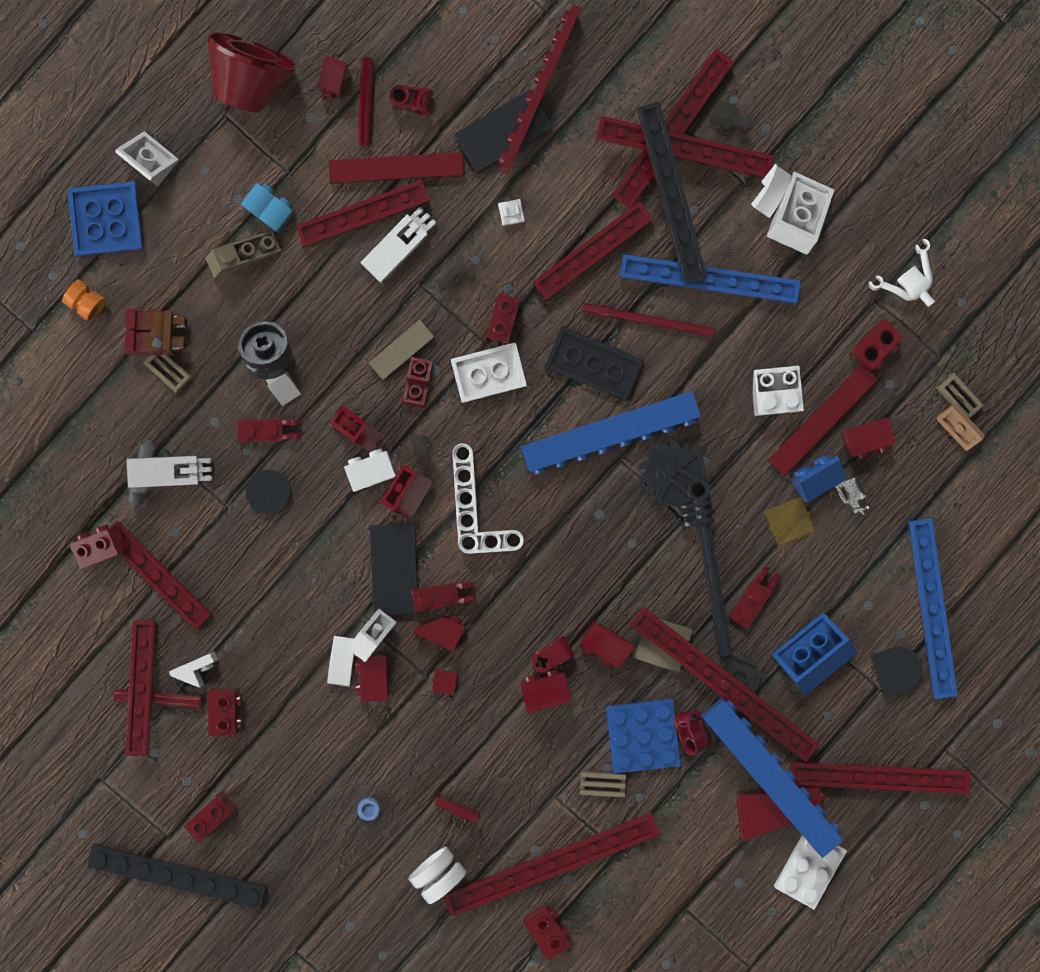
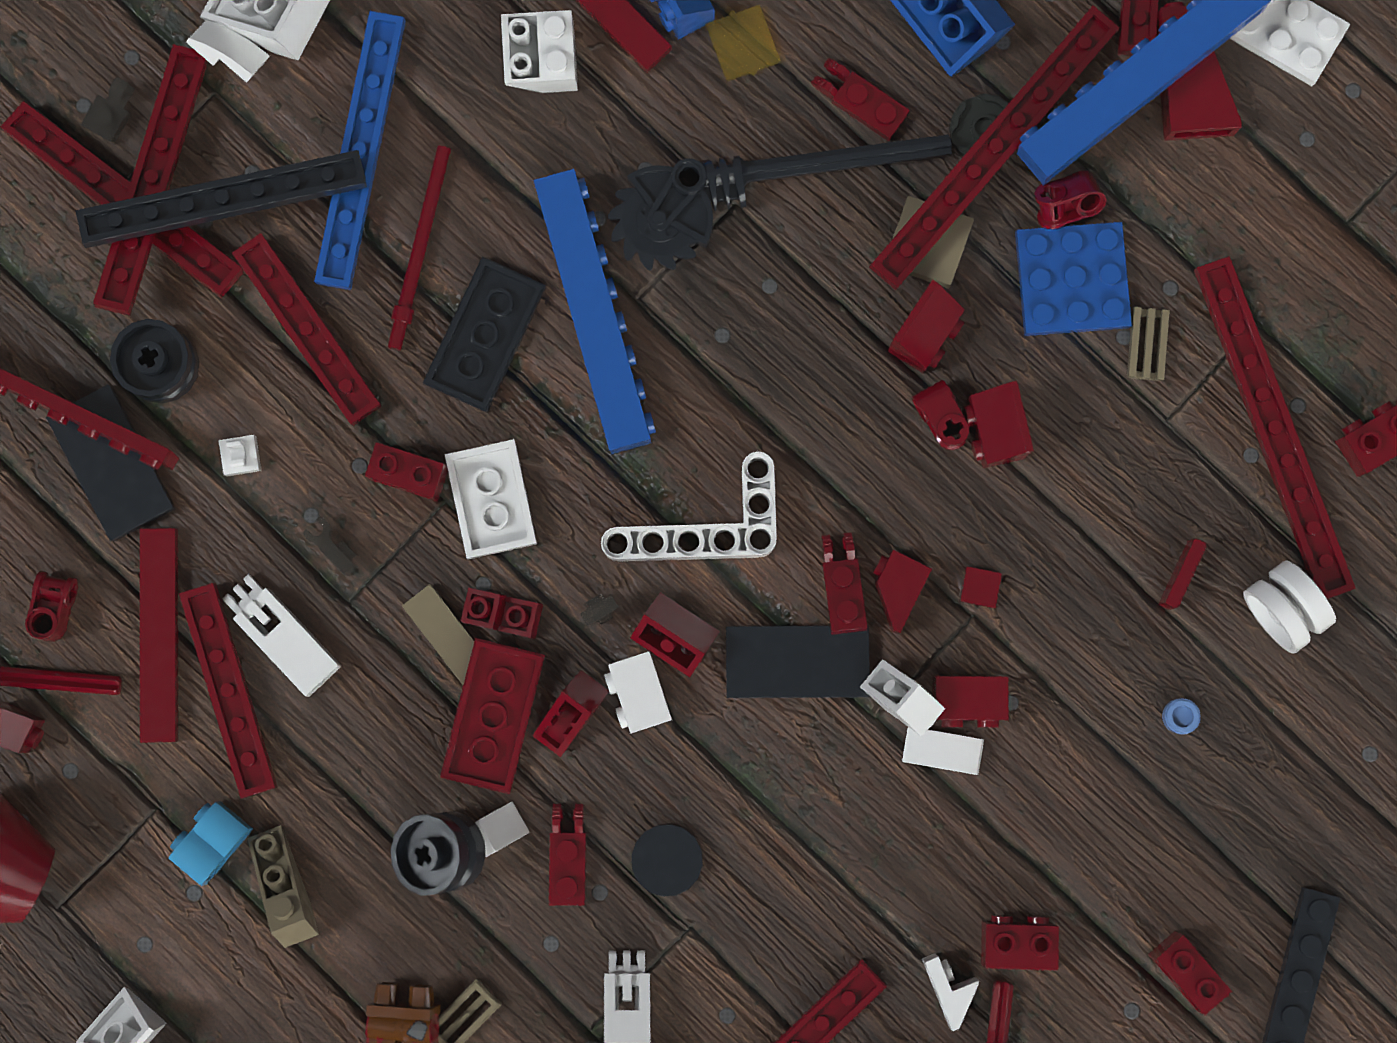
camera: 80 degrees left, 5 degrees down
none -> black wheel [110,319,200,404]
none -> dark red tile [440,637,545,794]

